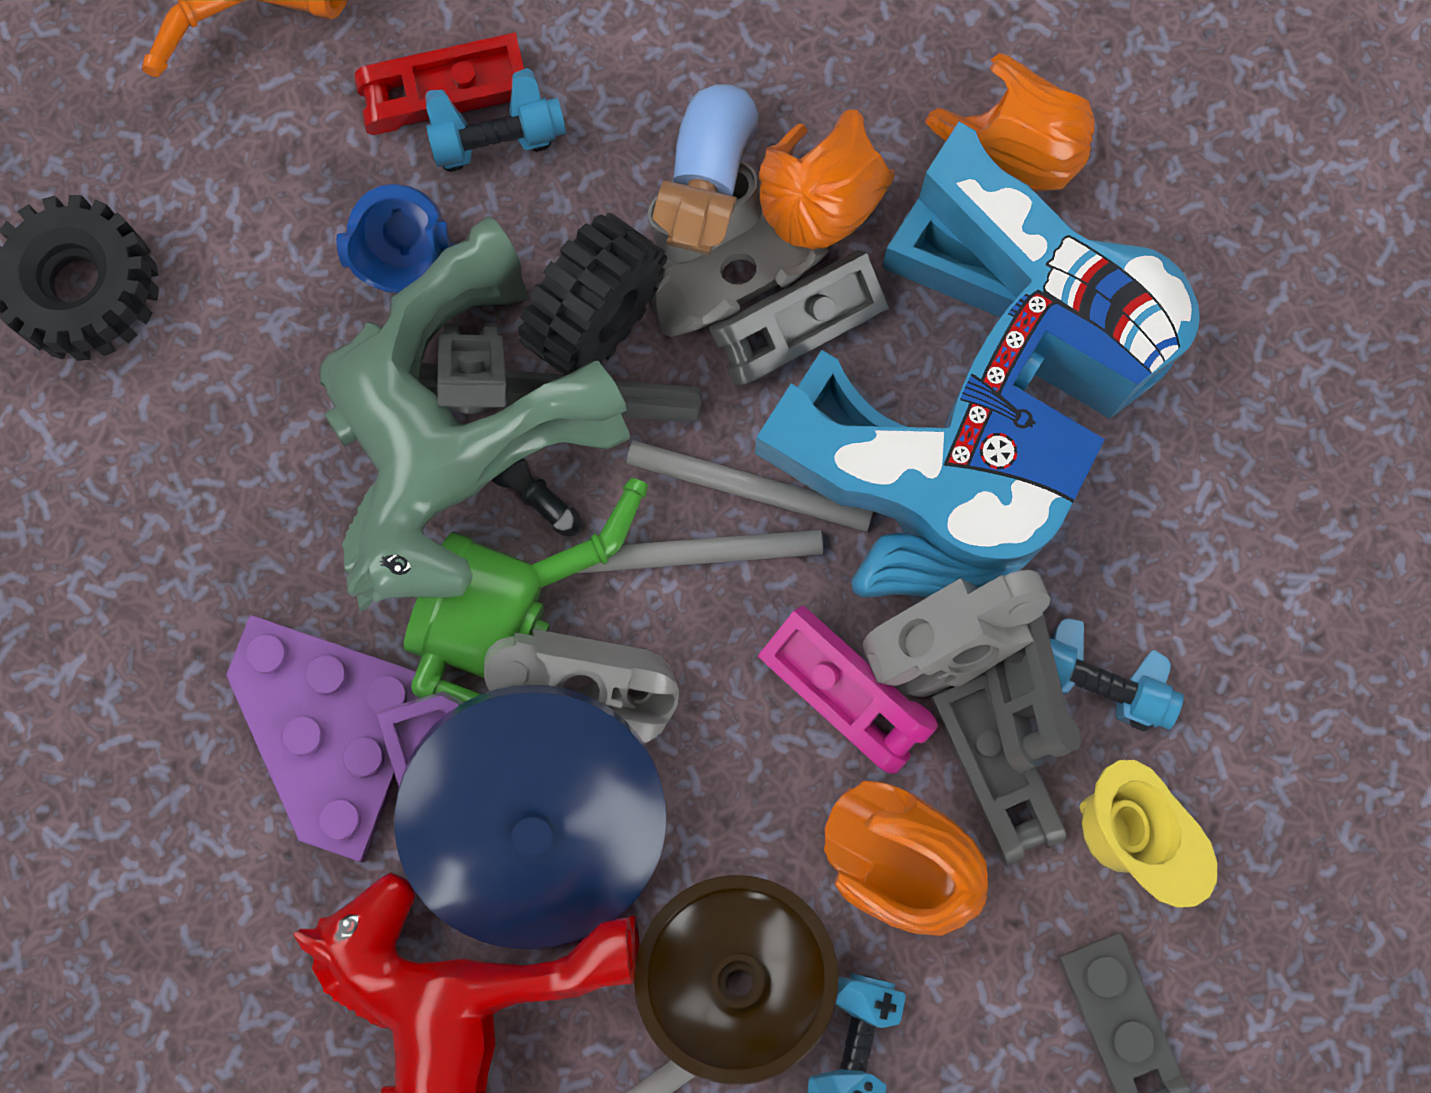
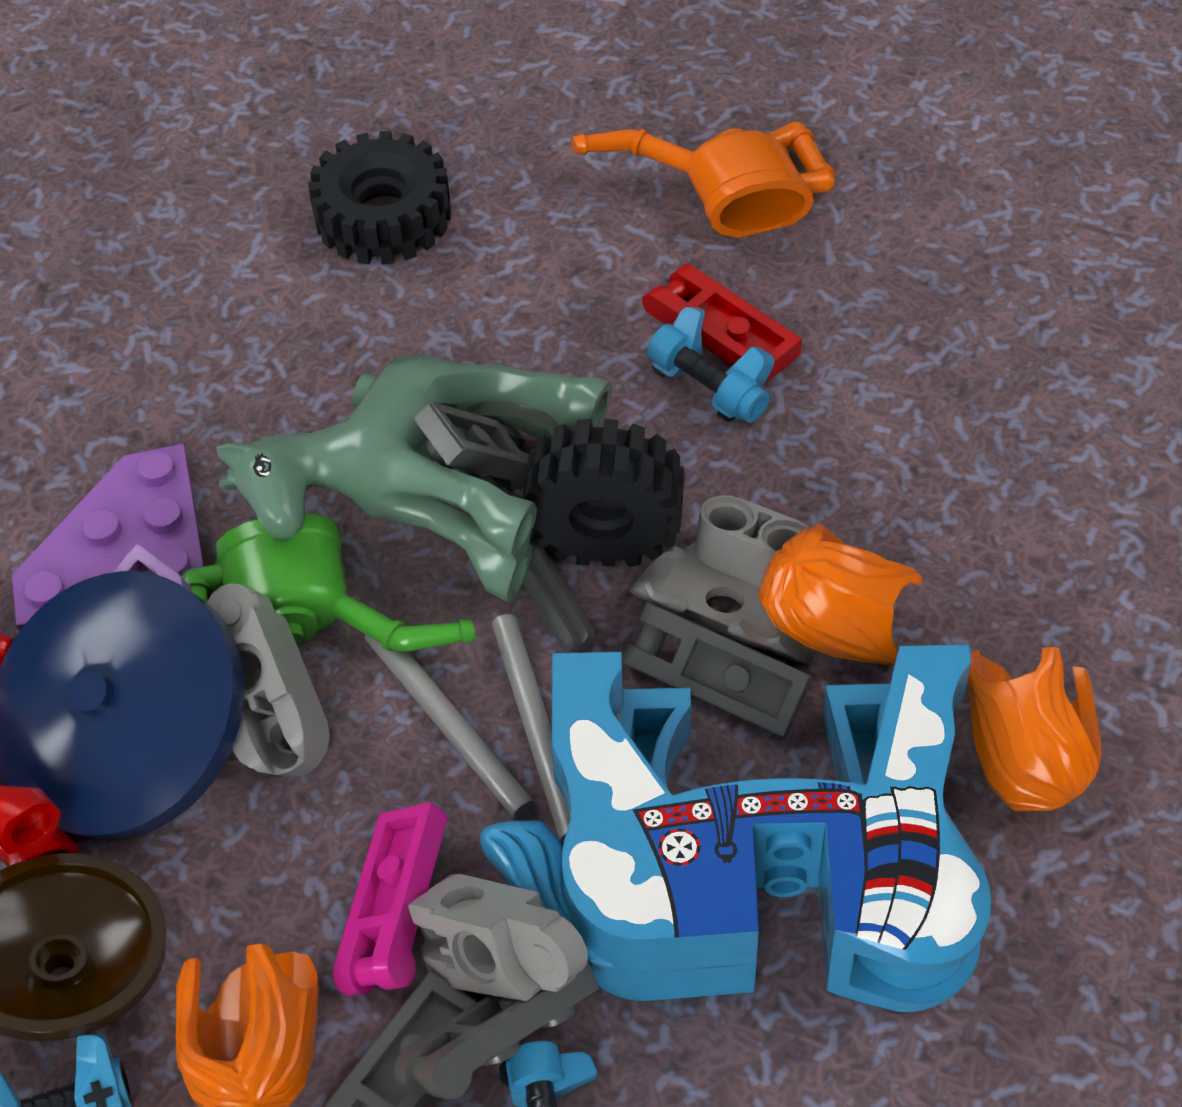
camera: 60 degrees right, 25 degrees down
blue cap [336,184,454,293] -> none
black piece [491,458,582,537] -> none
piece [652,84,759,255] -> none

